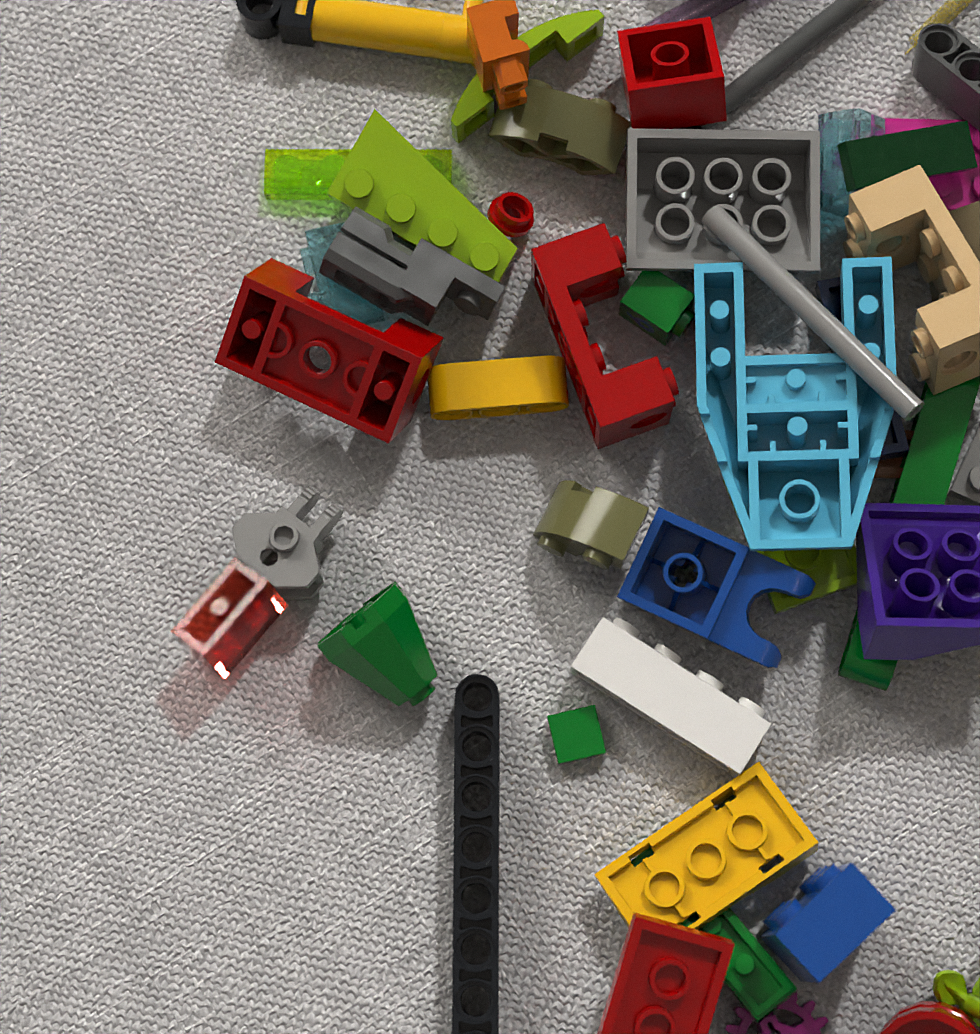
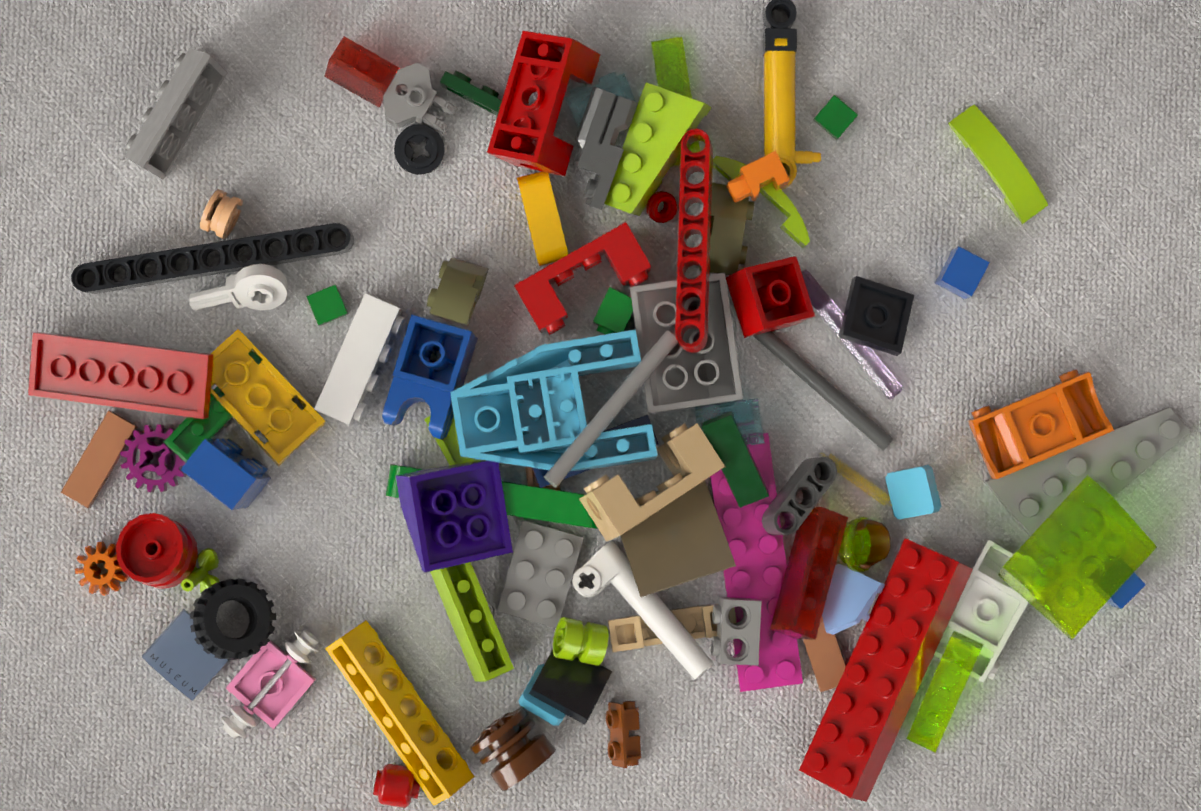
camera: 80 degrees right, 10 degrees up
green cone [317,581,437,707] -> none
none -> light grey slope [124,48,228,180]
none -> white piece [189,264,288,311]
none -> light nougat wheel [200,189,243,240]
none -> black gear [394,124,445,175]
none -> dark green plate [440,71,502,116]
none -> red beam [675,129,713,353]

